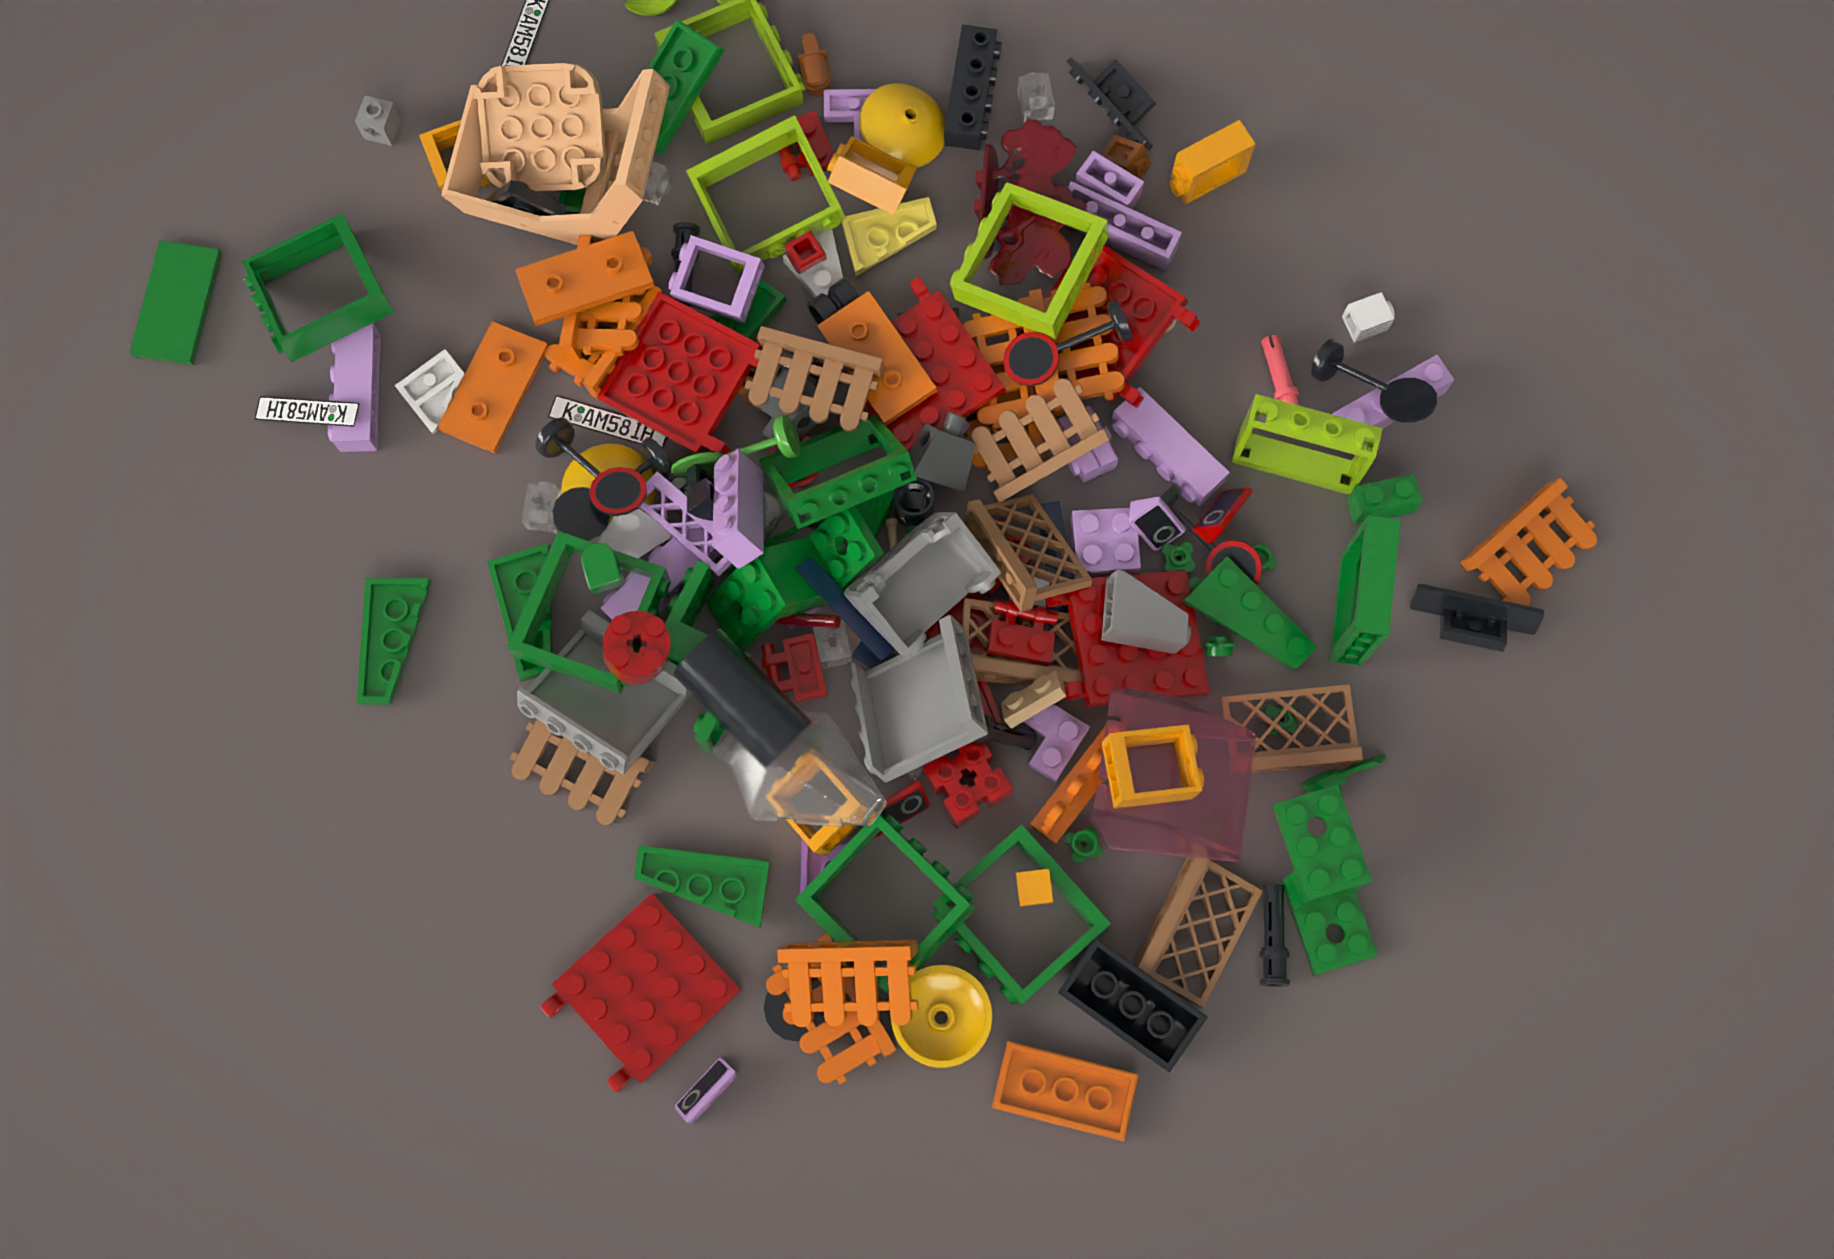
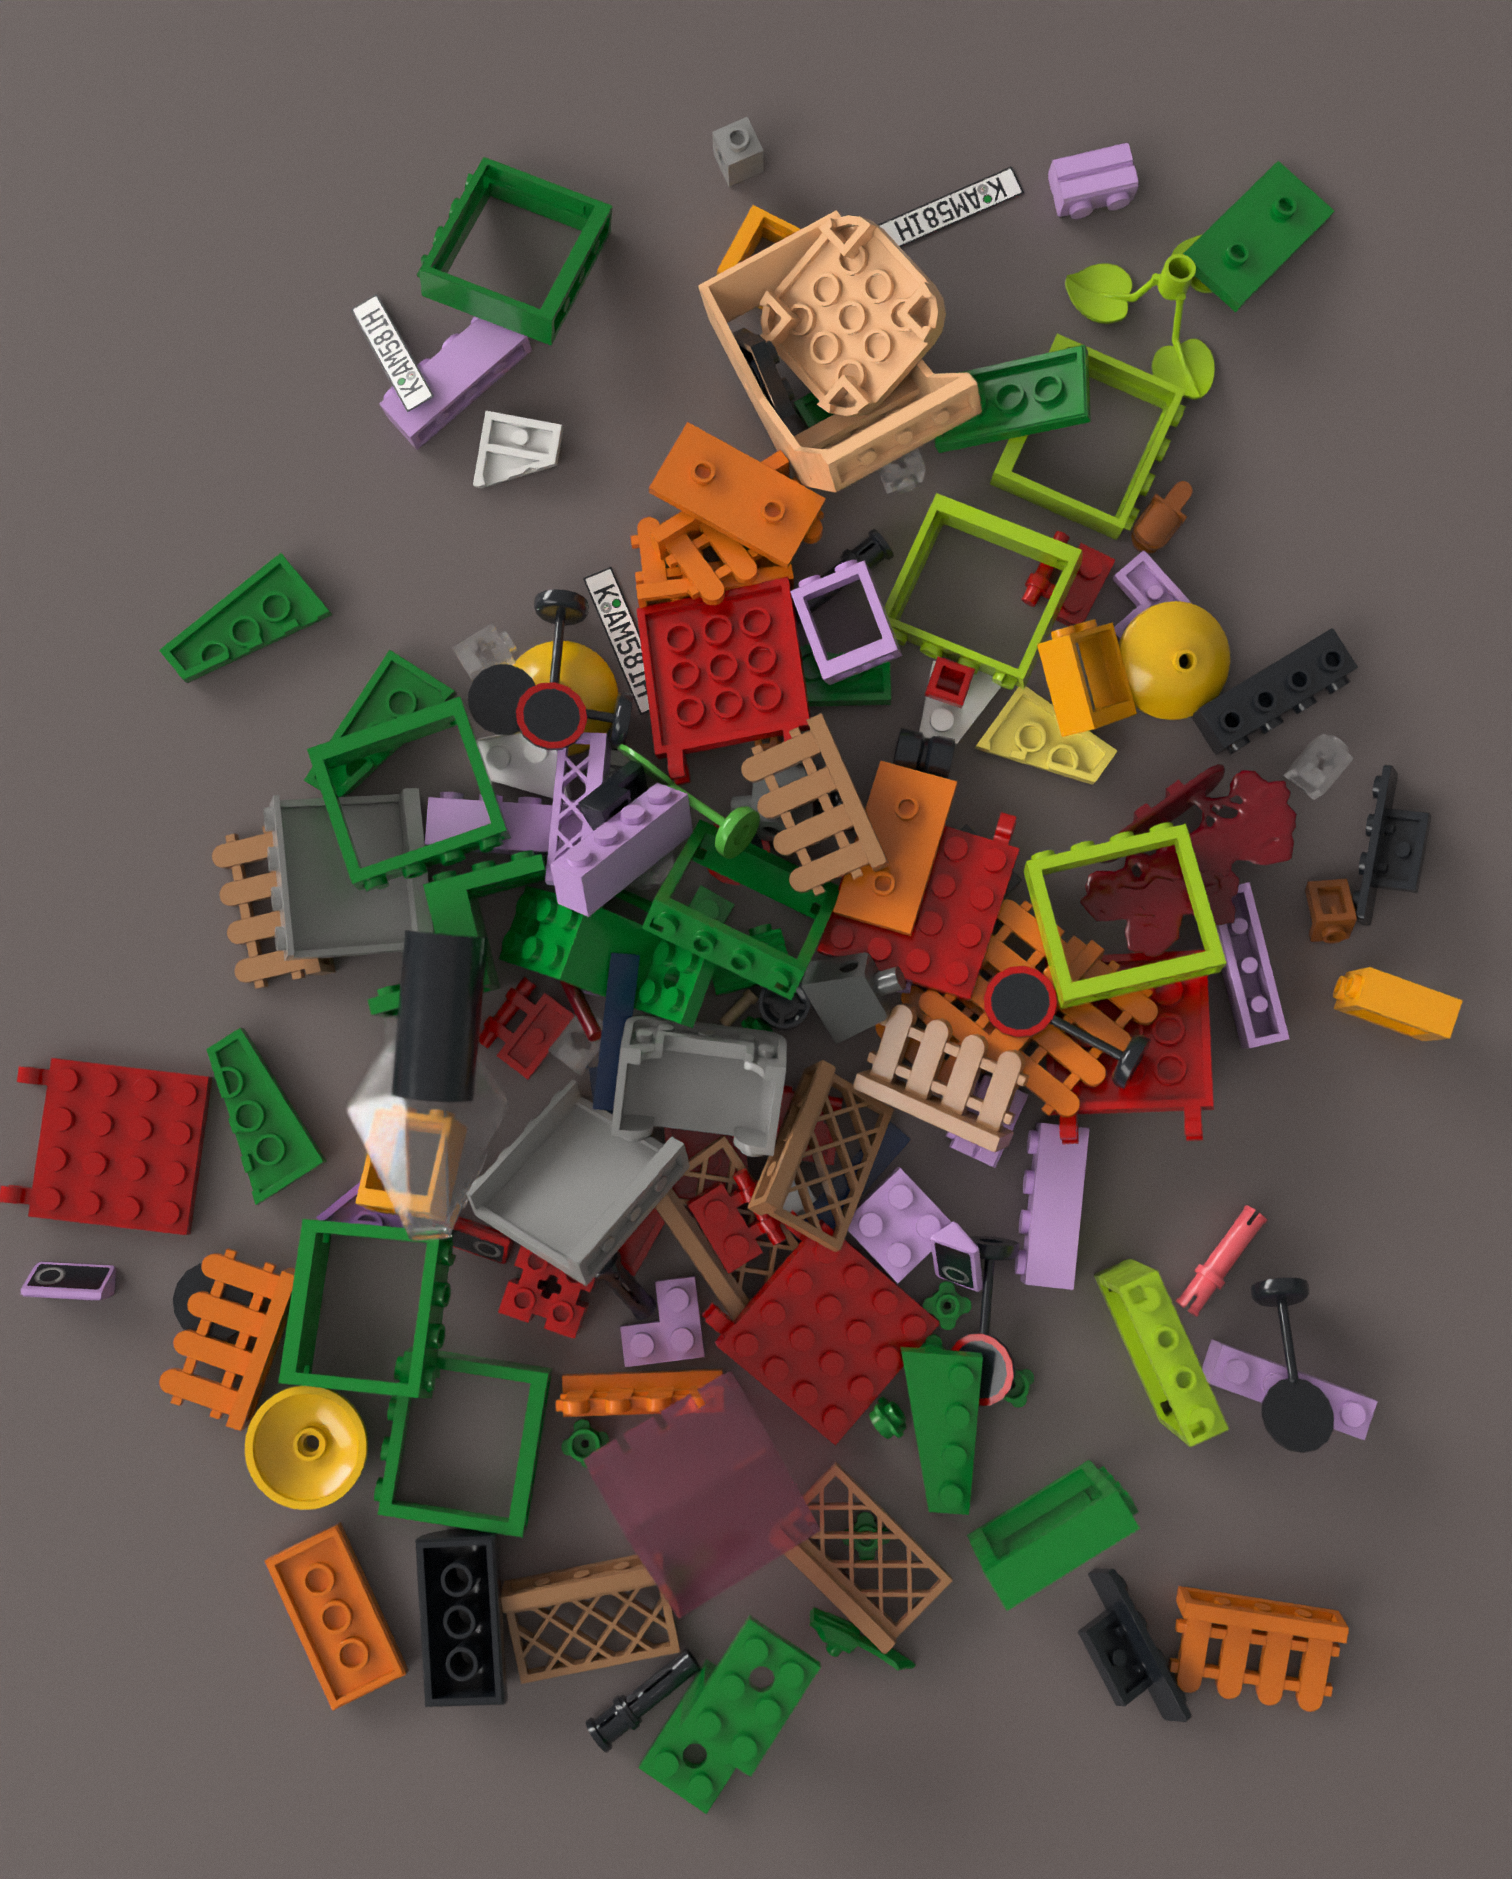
camera: 55 degrees right, 10 degrees up
green tile [129,240,222,366] -> none
orange plate [437,321,548,454] -> none
green piece [582,543,625,594] -> none
red brick [603,611,671,685] -> none
orange fence [777,940,919,1027] -> none
tan plate [1001,670,1066,728] -> none
light orange tile [1016,869,1053,907] -> none
lavender brick [1075,151,1144,210] -> none
light grey slope [1101,569,1191,654] -> none
light orange window [1101,724,1204,809] -> none
slope [1193,487,1253,544] -> none
white brick [1342,292,1395,343] -> none
green brick [1347,473,1422,525] -> none

